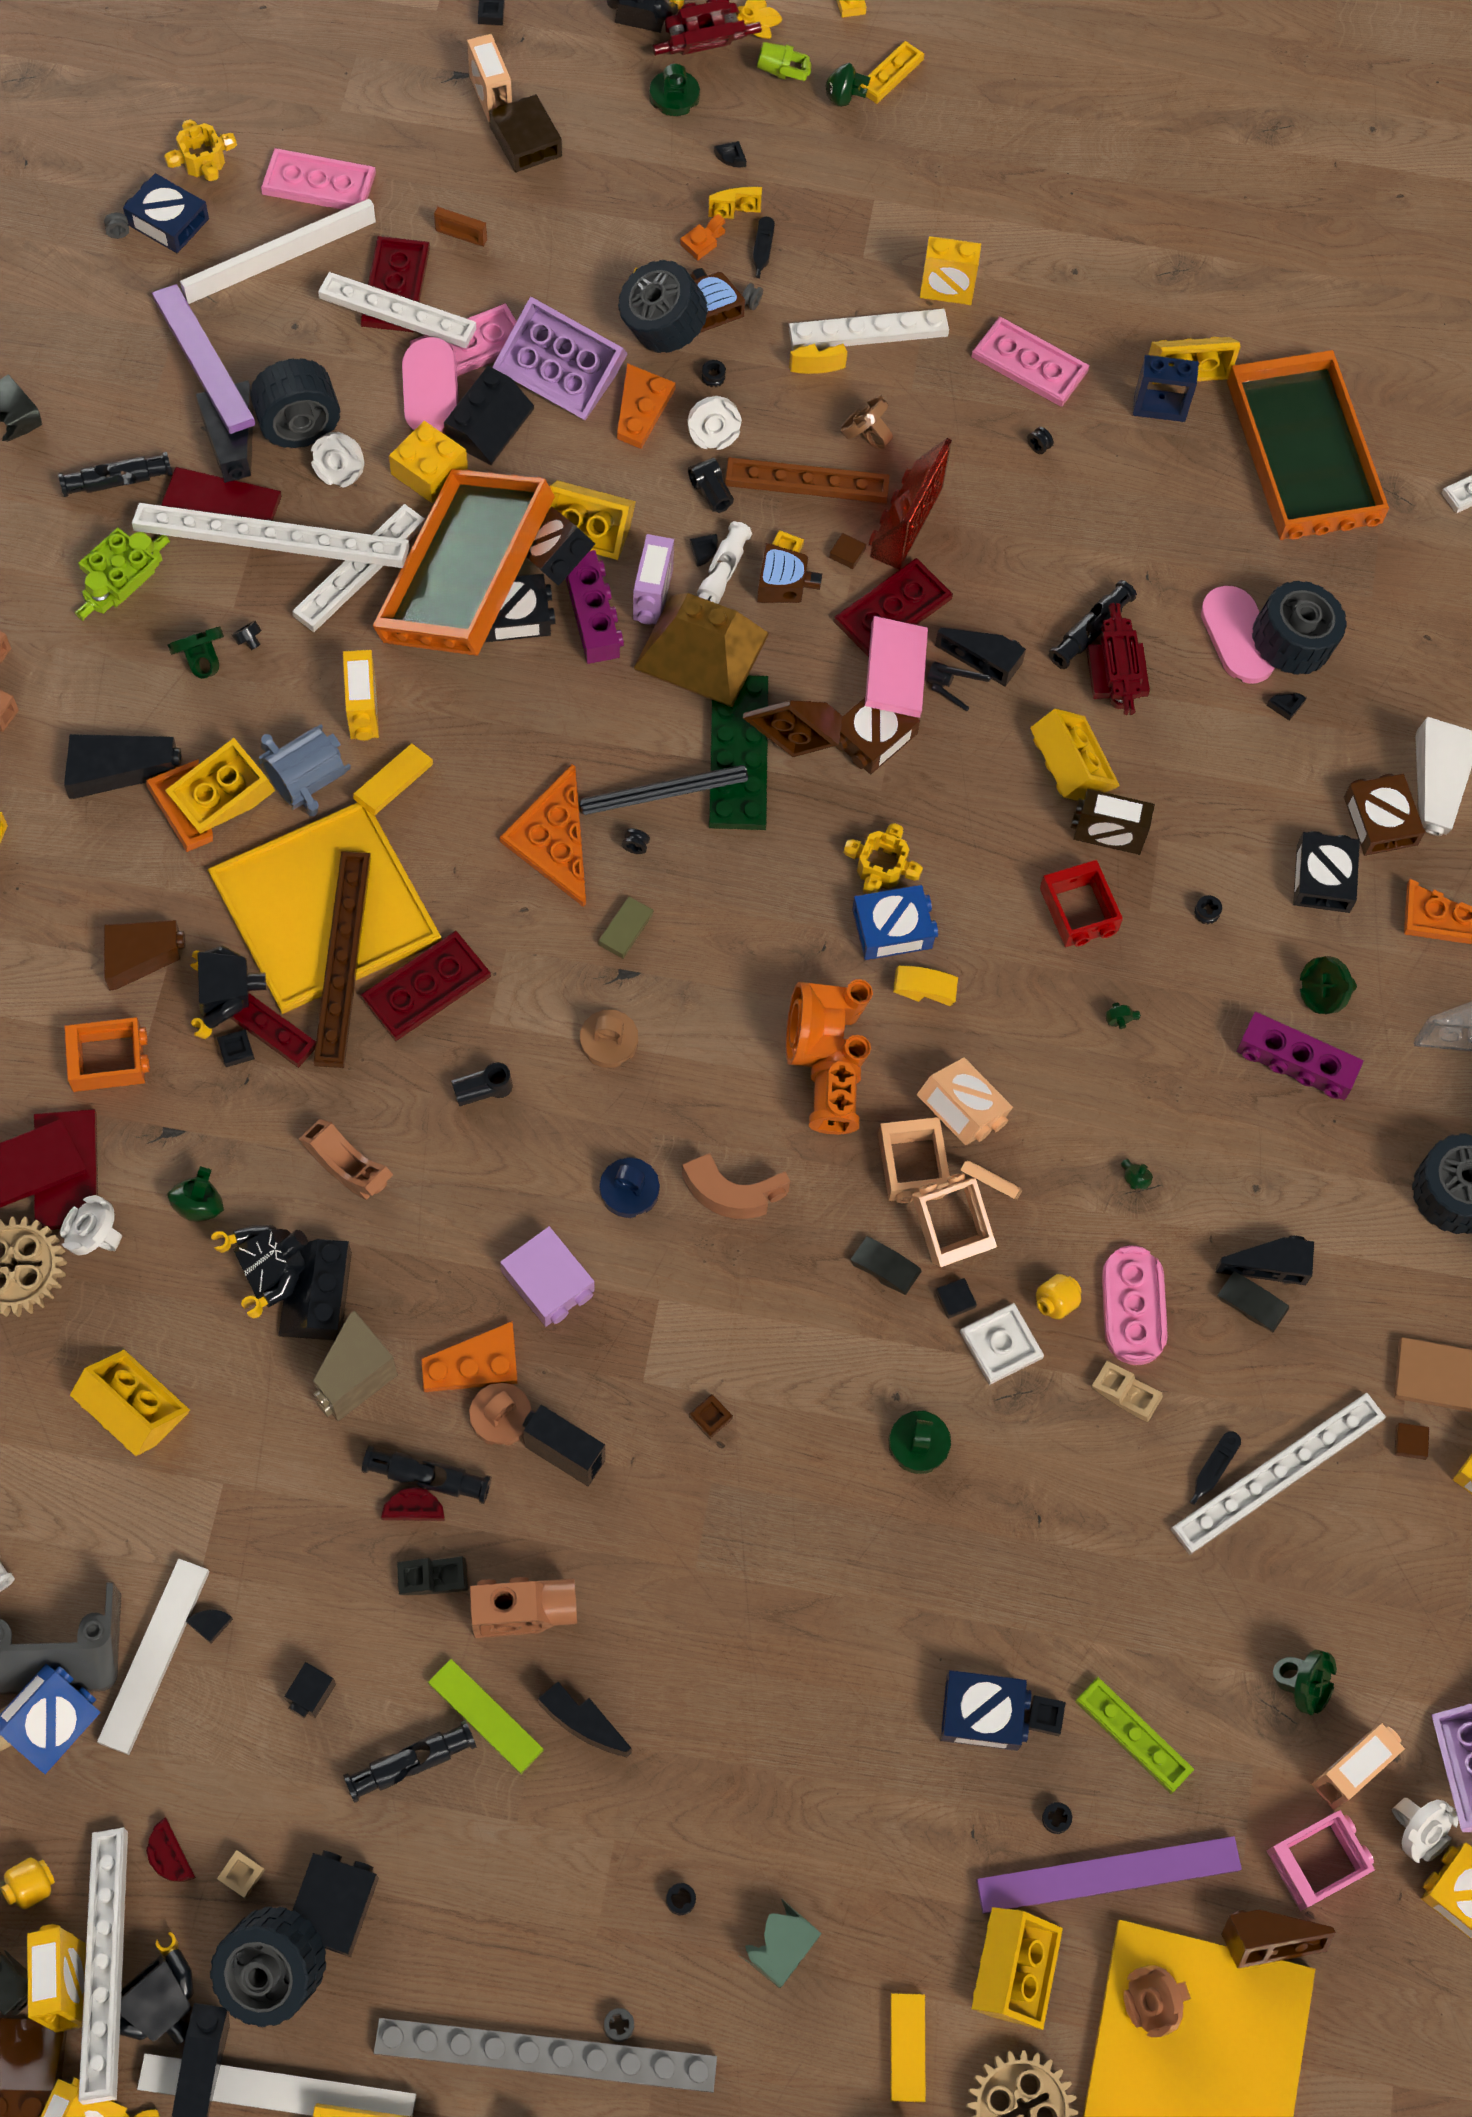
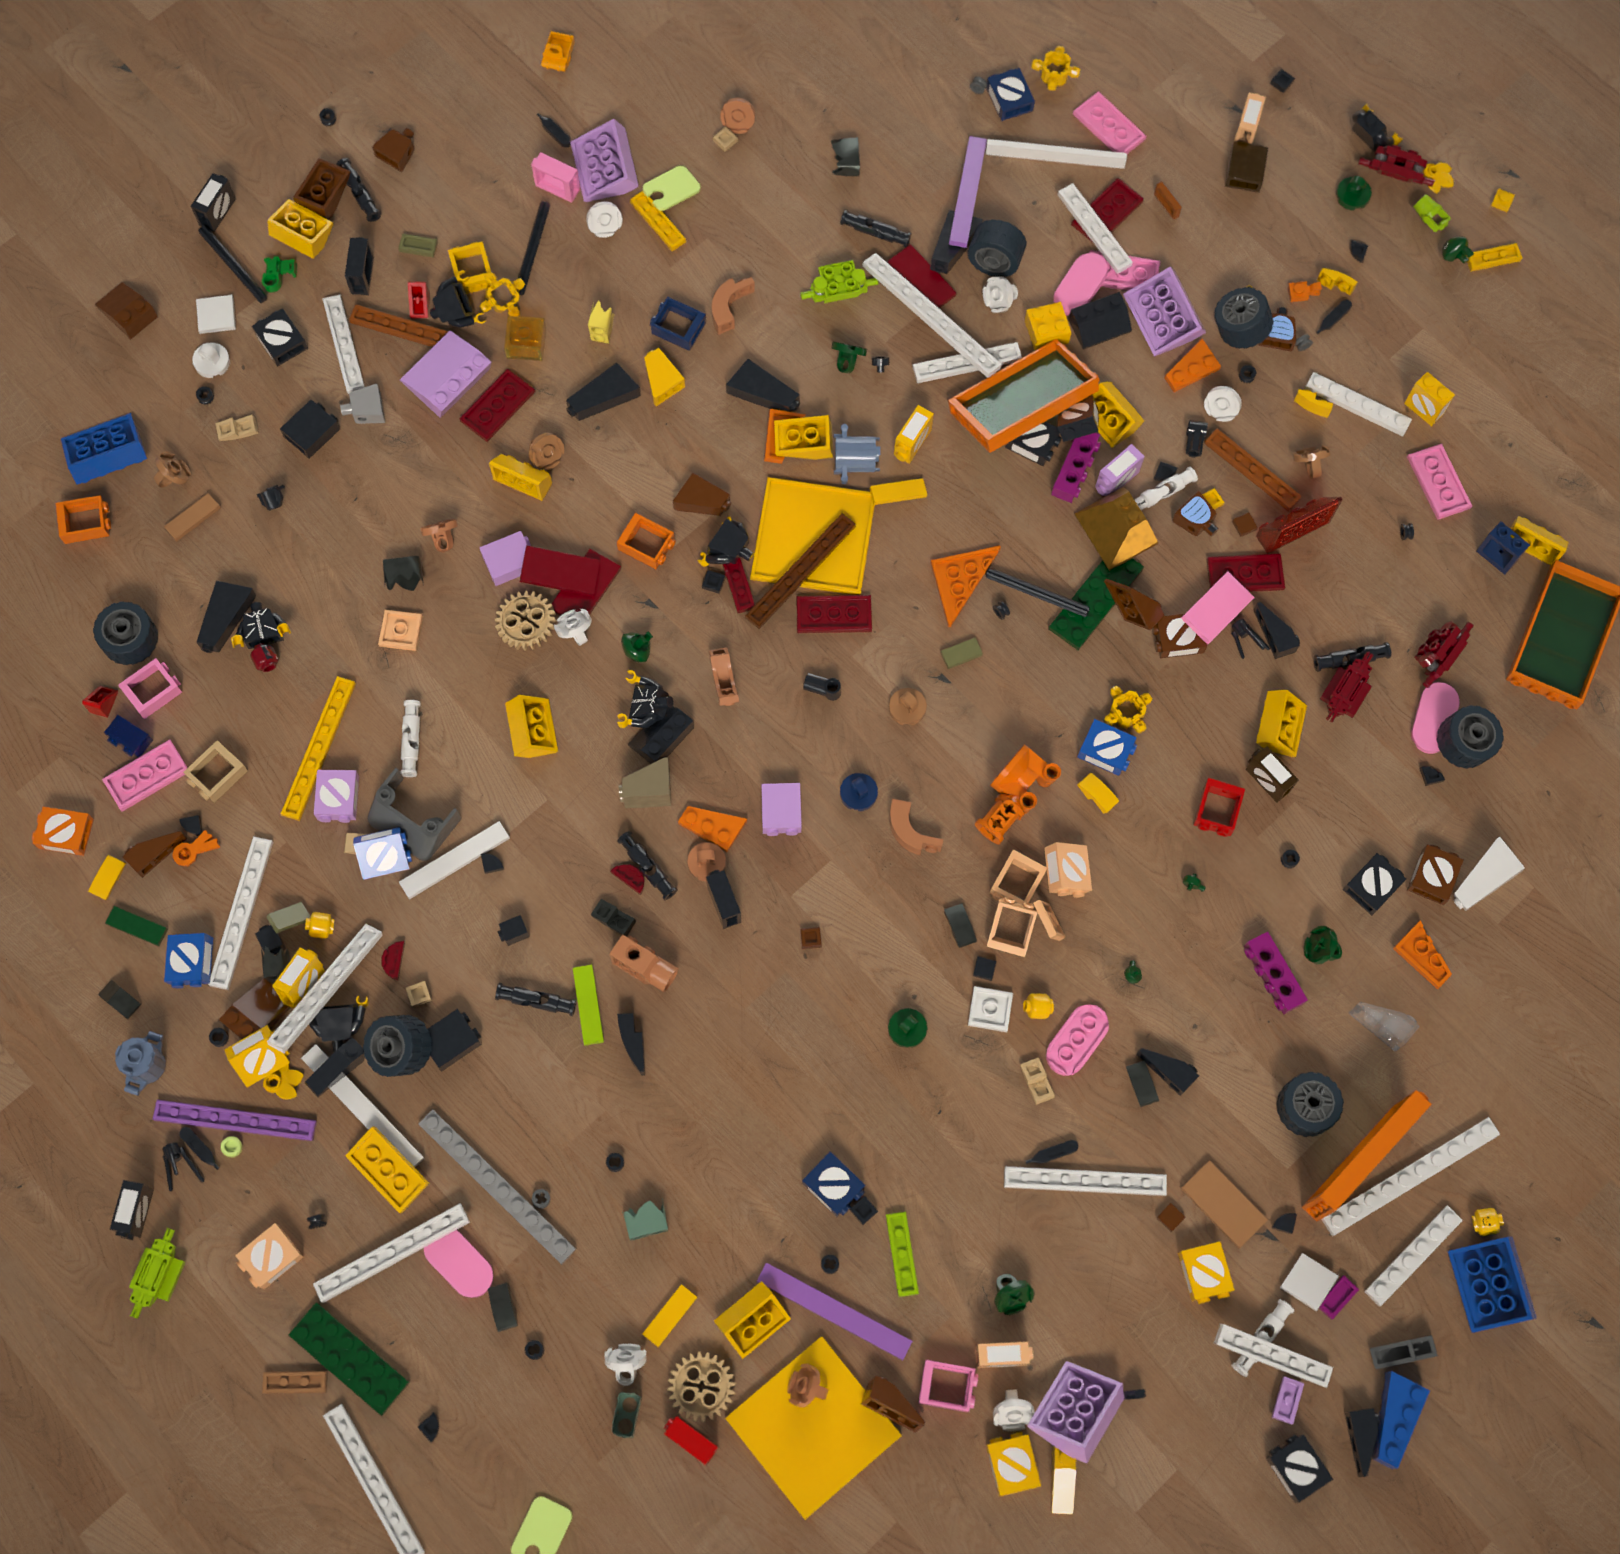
camera: 40 degrees right, 5 degrees up
none -> dark red piece [1414,621,1474,688]

